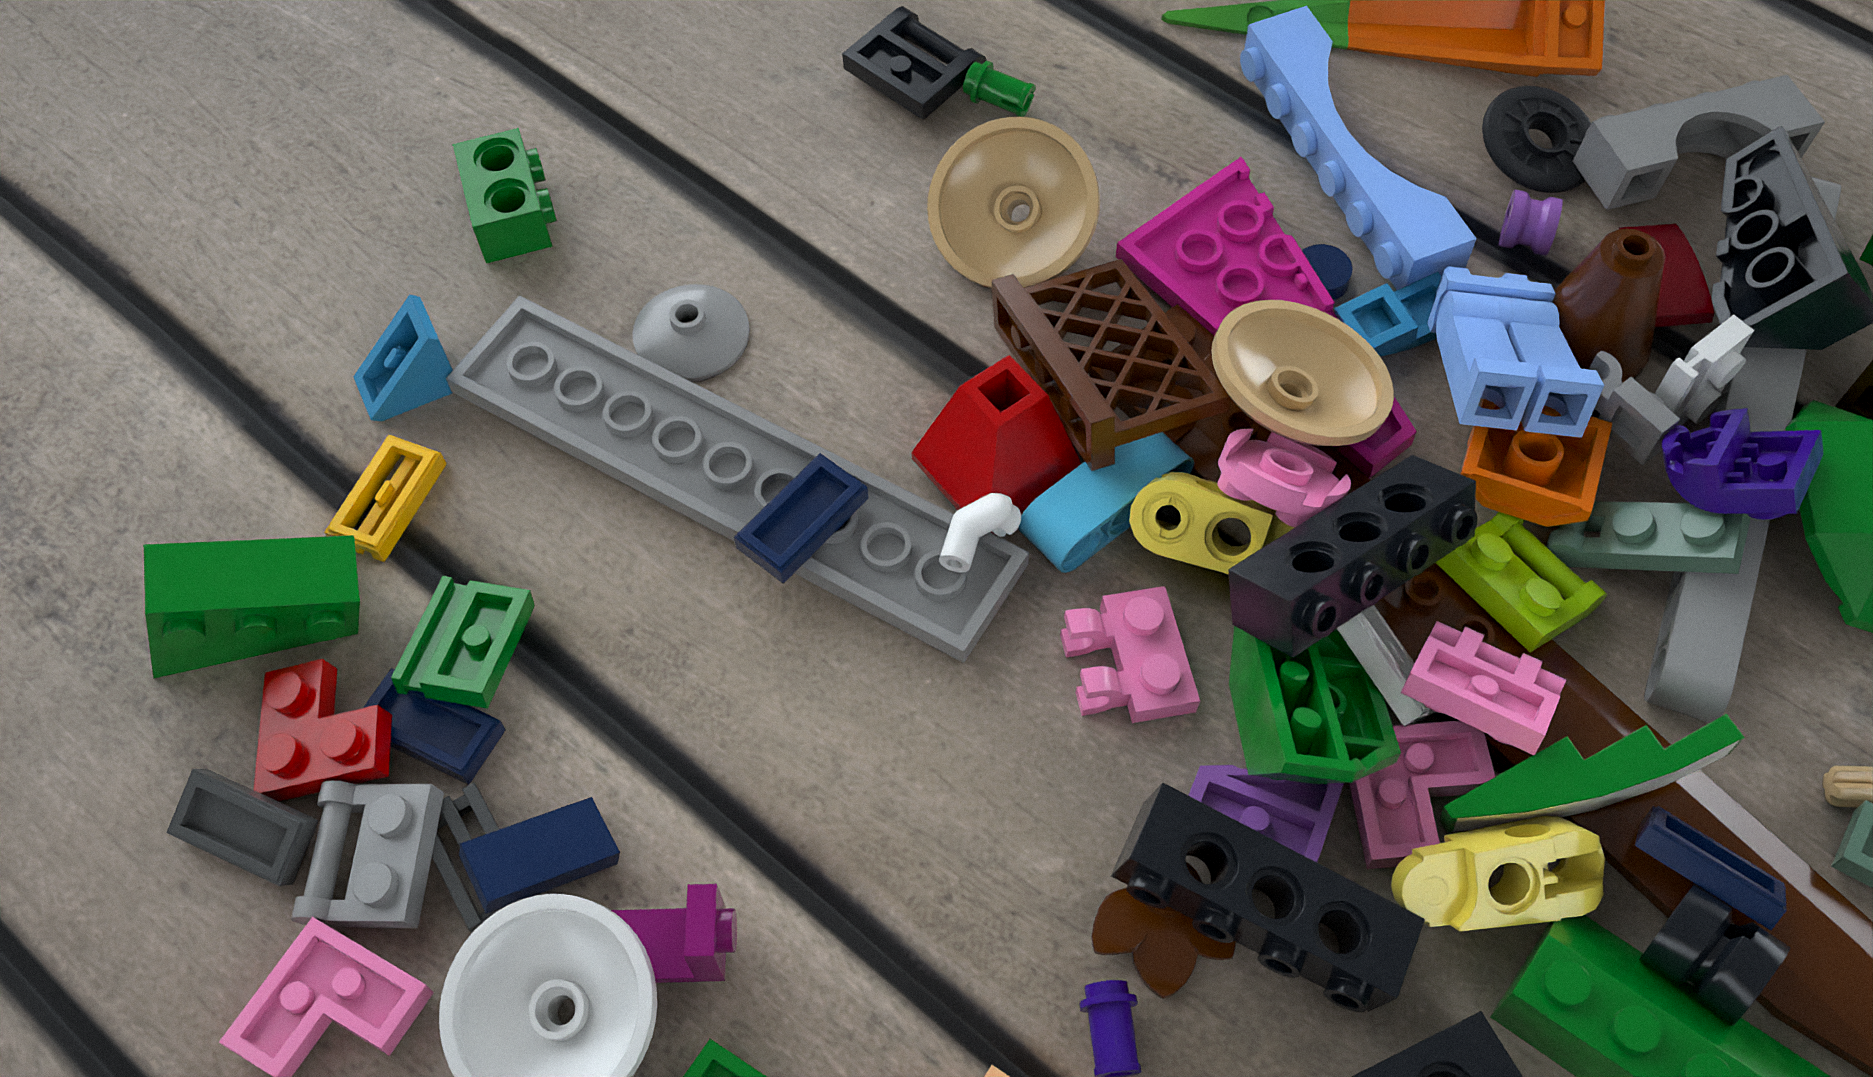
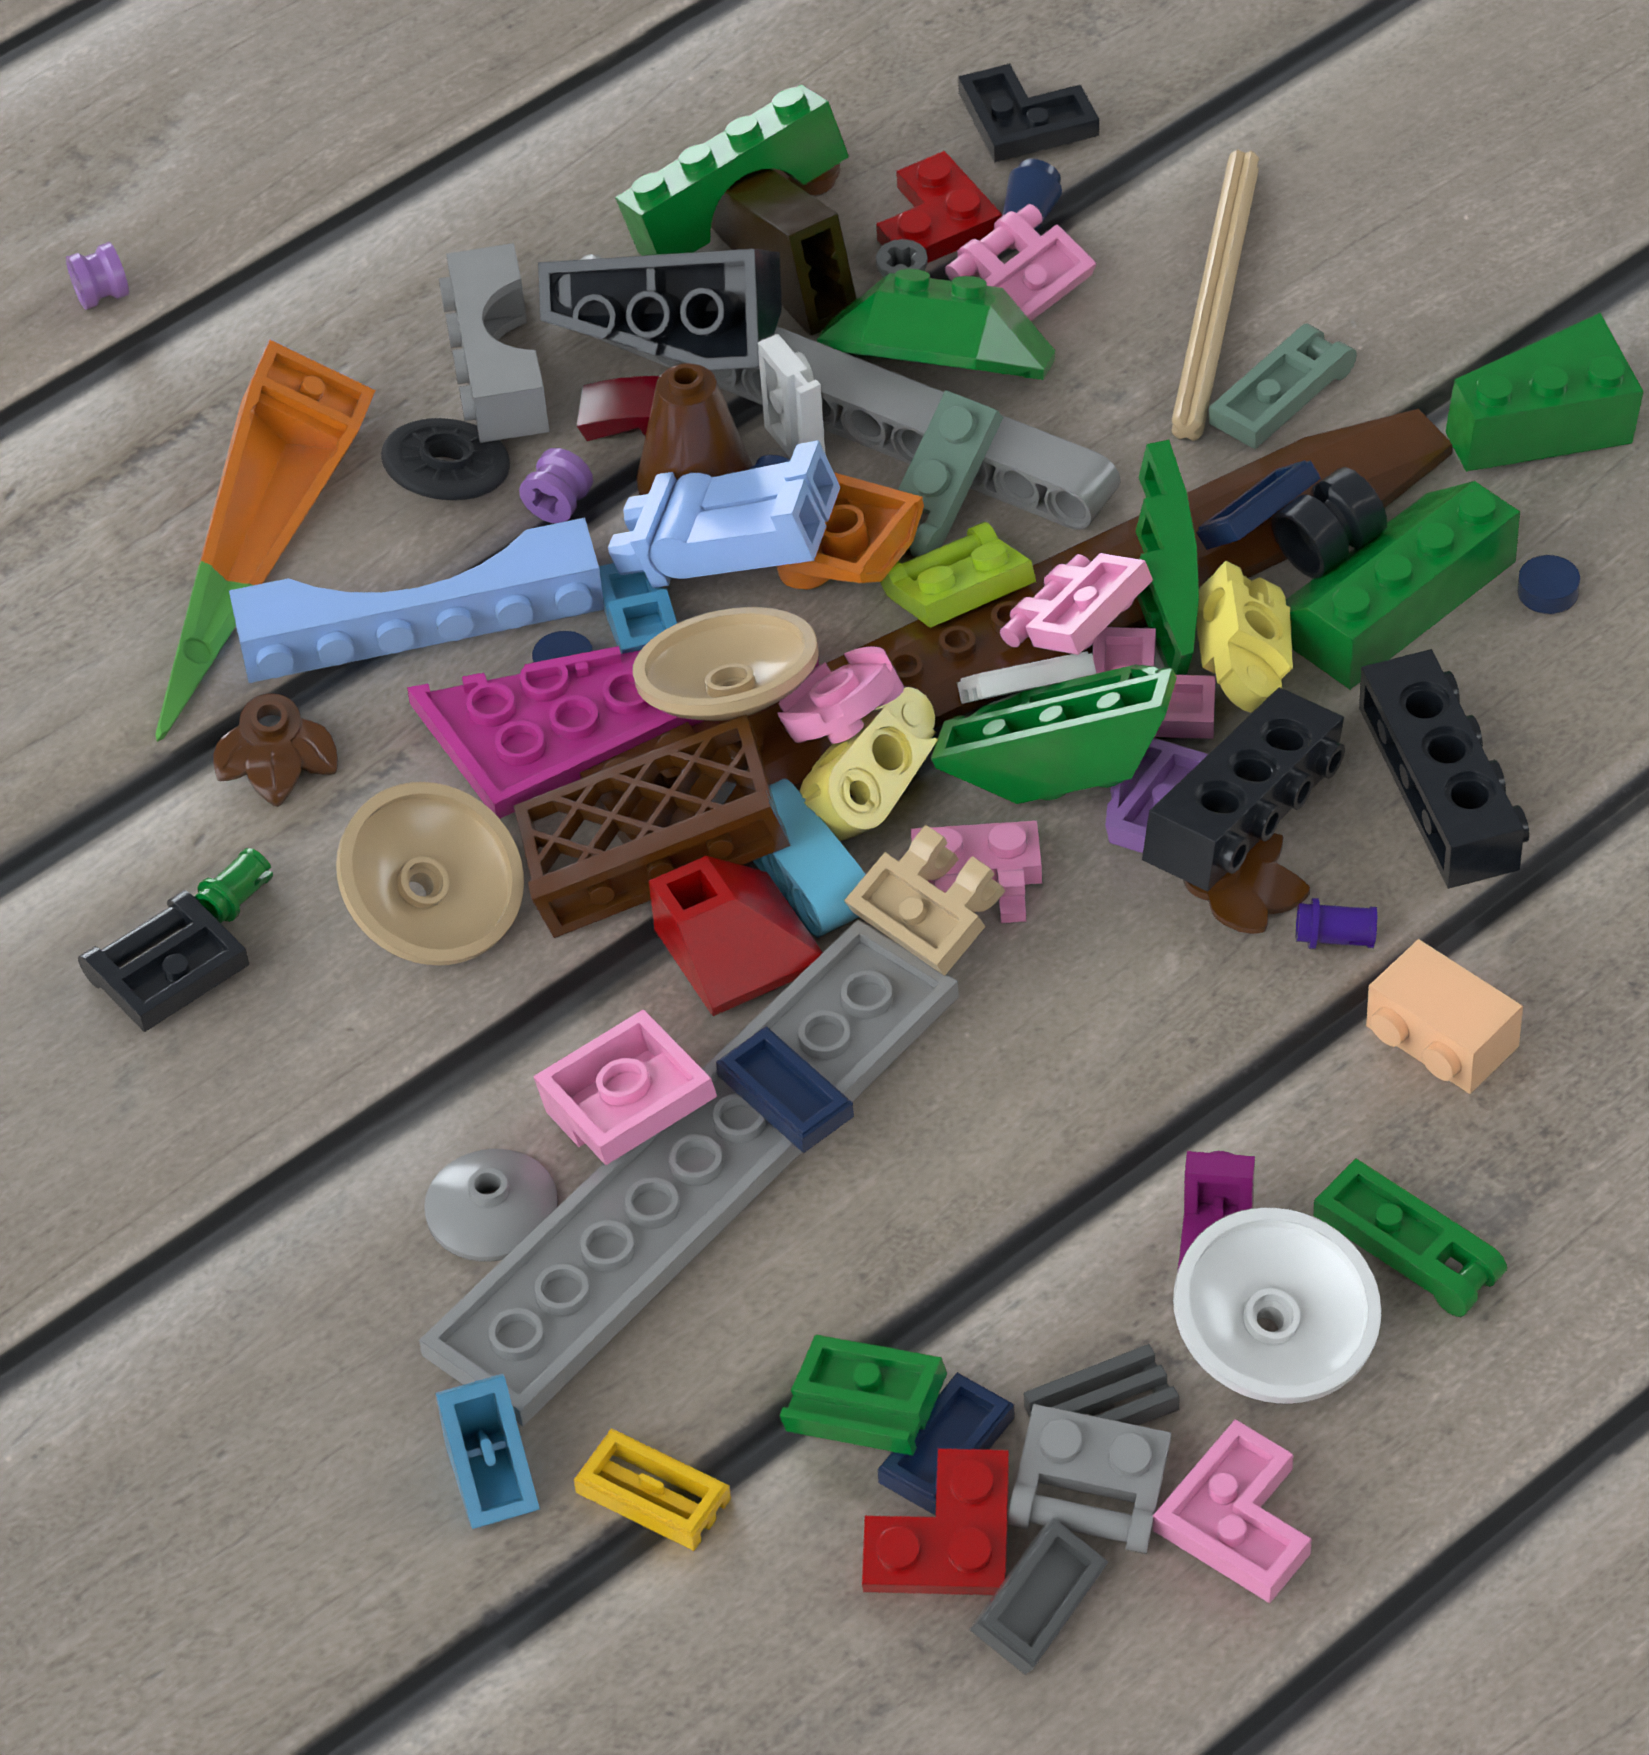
camera: 80 degrees left, 10 degrees down
green wedge [143,535,360,679] -> none
green brick [452,128,557,264] -> none
dark blue tile [459,797,620,914] -> none
white arm [939,493,1022,573] -> none
black brick [1228,455,1478,658] -> none
light grey plate [1589,351,1680,466] -> none
dark purple slope [1662,408,1824,519] -> none
none -> reddish brown plate [213,693,338,807]
none -> bright pink plate [533,1009,717,1165]
none -> tan plate [844,824,1005,976]

